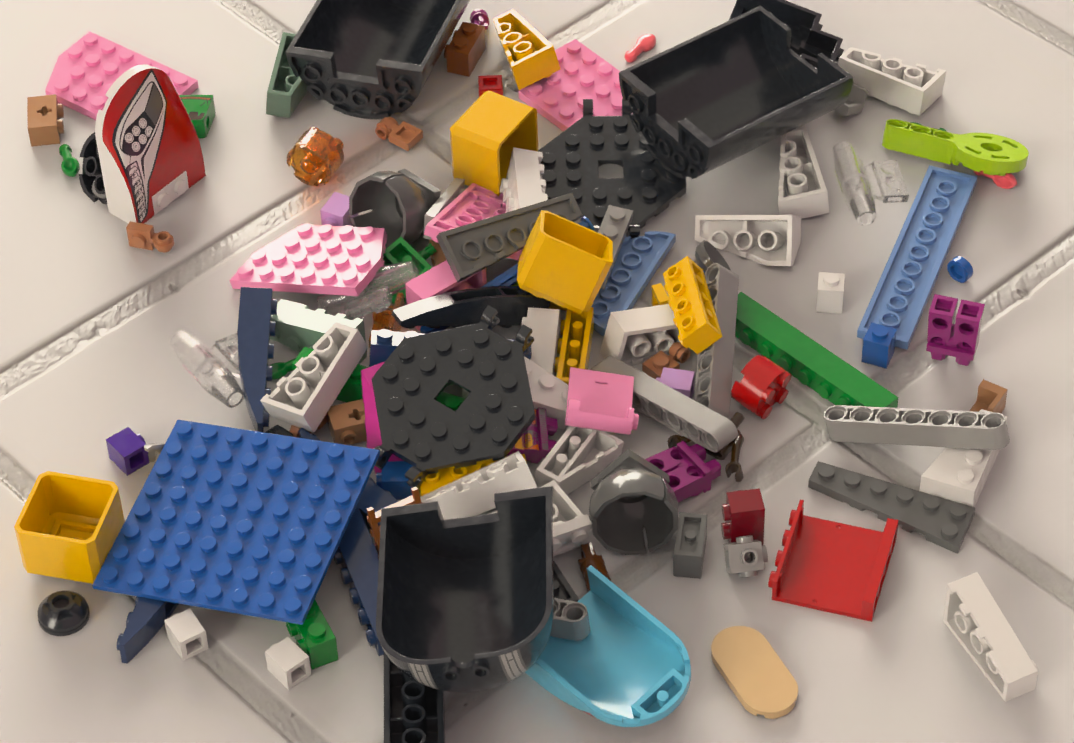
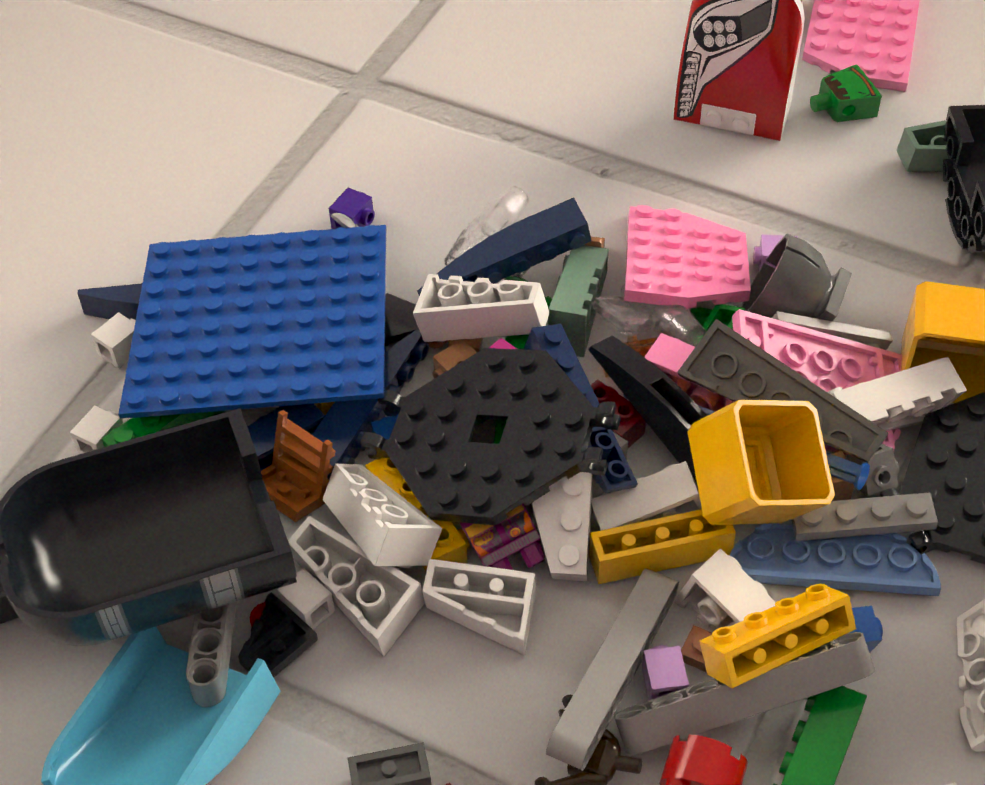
camera: 70 degrees right, 5 degrees up
yellow plate [14,471,125,584] -> none
black piece [37,590,90,636] -> none
nougat plate [126,221,174,253] -> none
clear orange brick [287,127,344,186] -> none
nougat plate [375,117,423,151] -> none
white plate [553,514,592,557] -> none
bright pink door [565,367,639,435] -> none
reddish brown hinge [578,543,611,591] -> none
dark grey plate [589,449,678,555] -> none
magenta hips [645,441,721,503] -> none
dark grey piece [694,240,731,274] -> none

